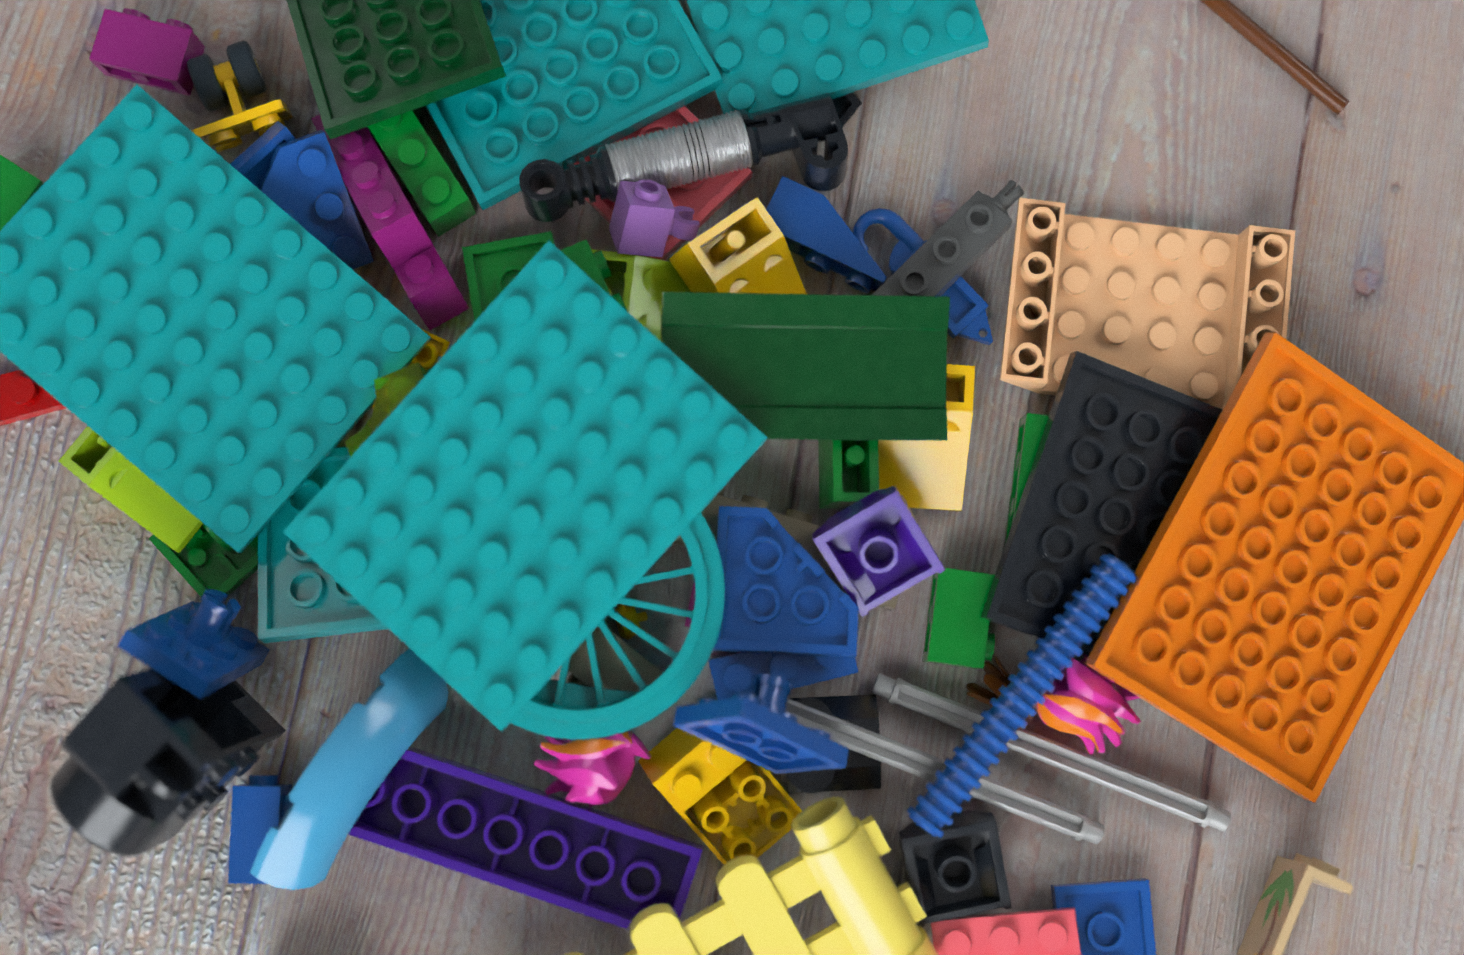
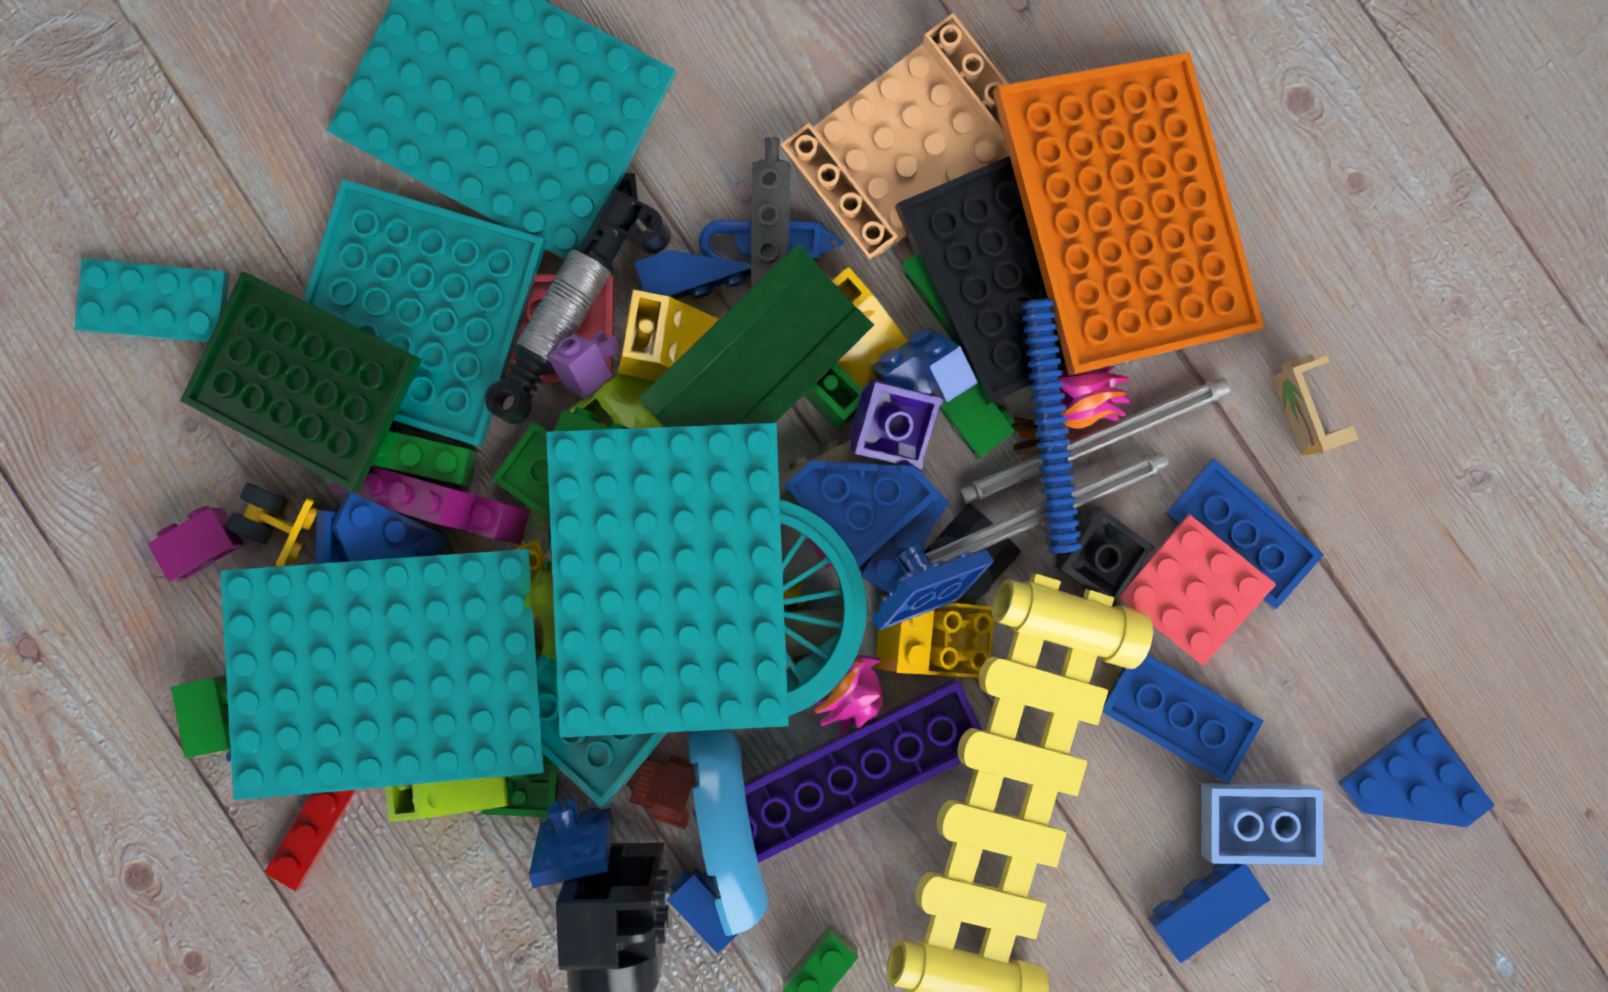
camera: 40 degrees left, 5 degrees up
none -> clear red piece [629,756,696,829]
none -> blue brick [871,328,978,402]

